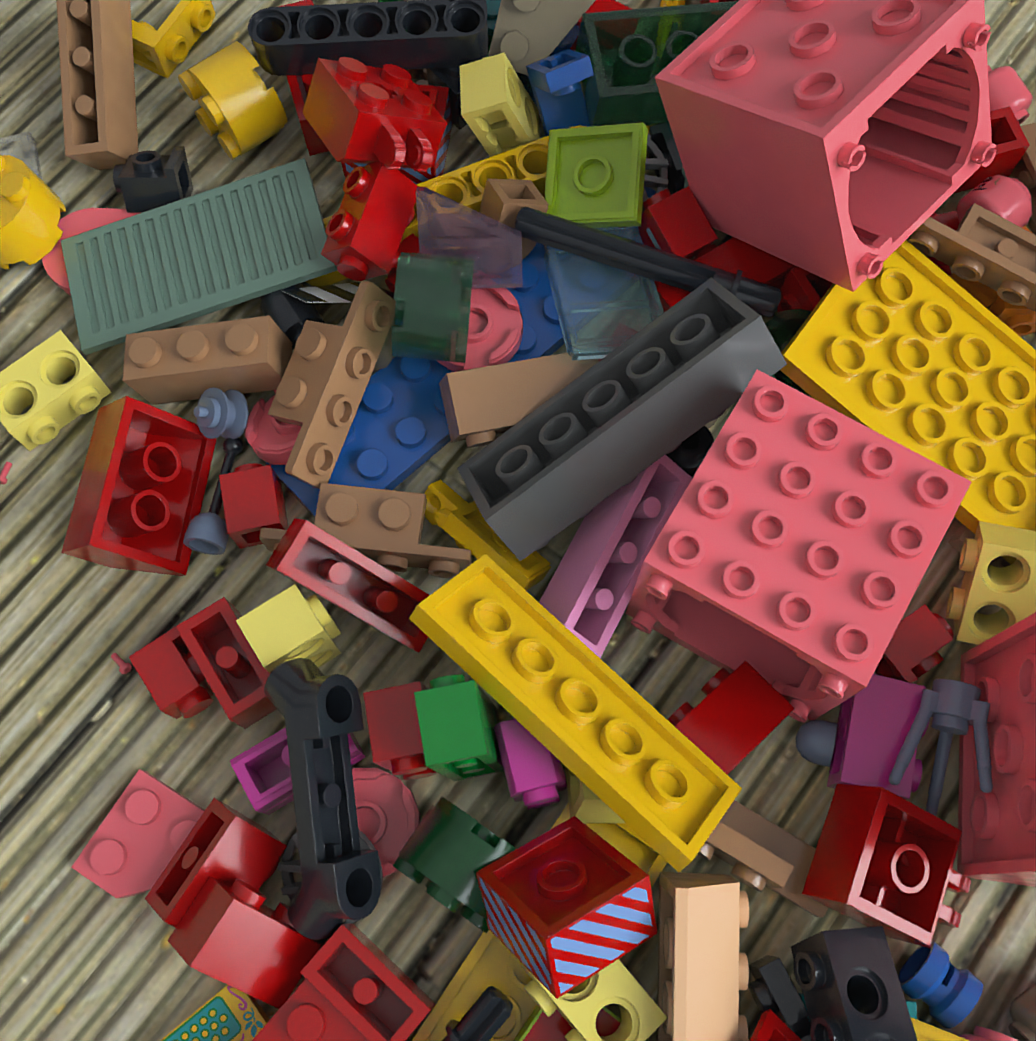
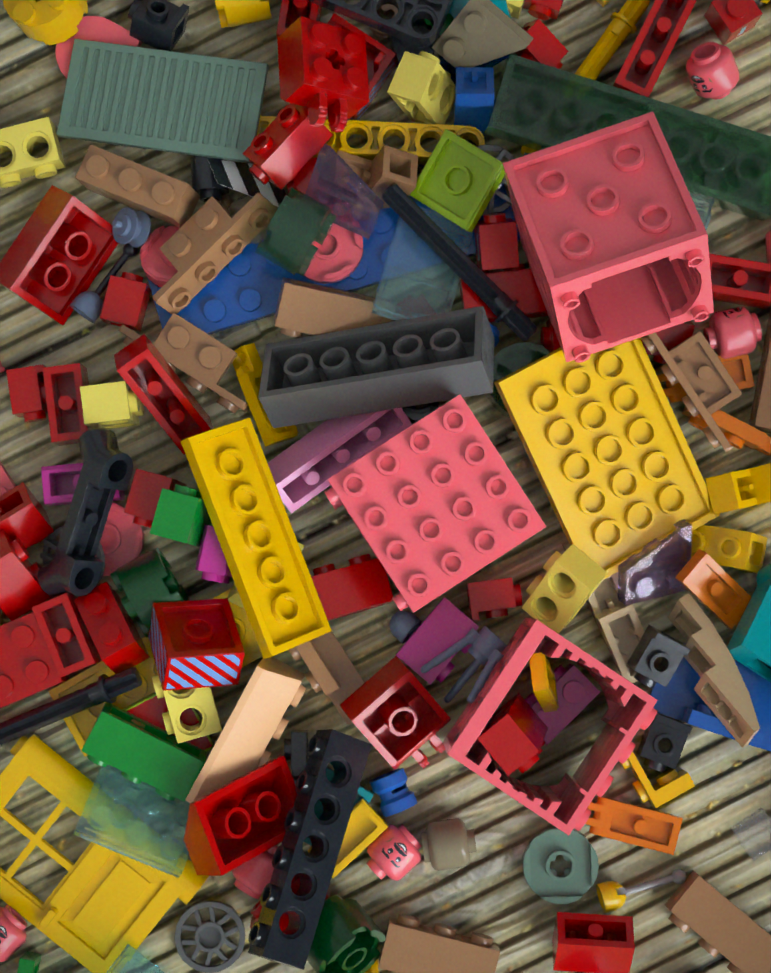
camera: 25 degrees right, 15 degrees up
none -> red brick [74,581,150,674]

